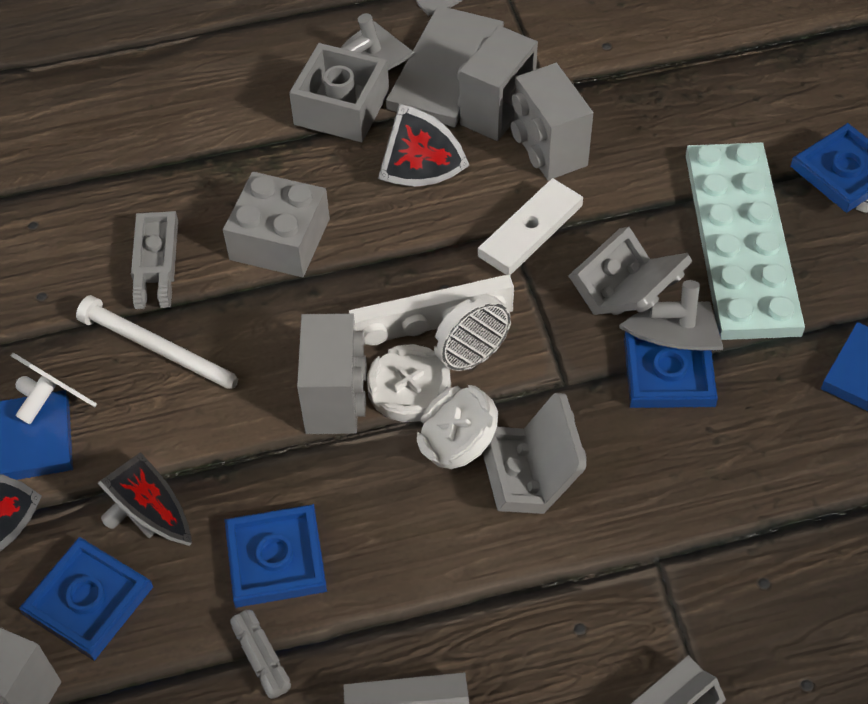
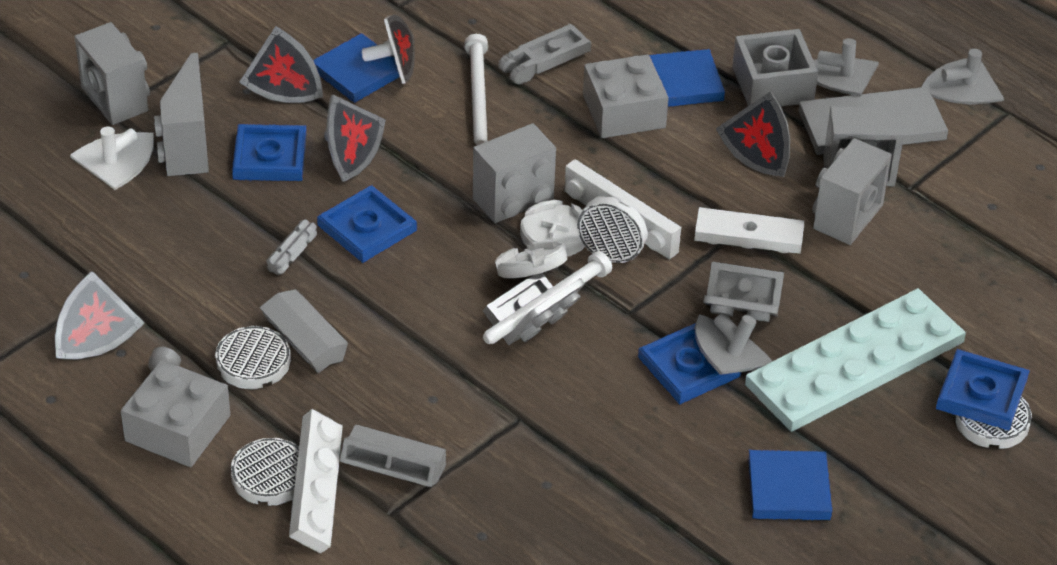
camera: 55 degrees right, 10 degrees down
none -> white bar [483,251,612,344]
none -> blue tile [649,49,725,107]

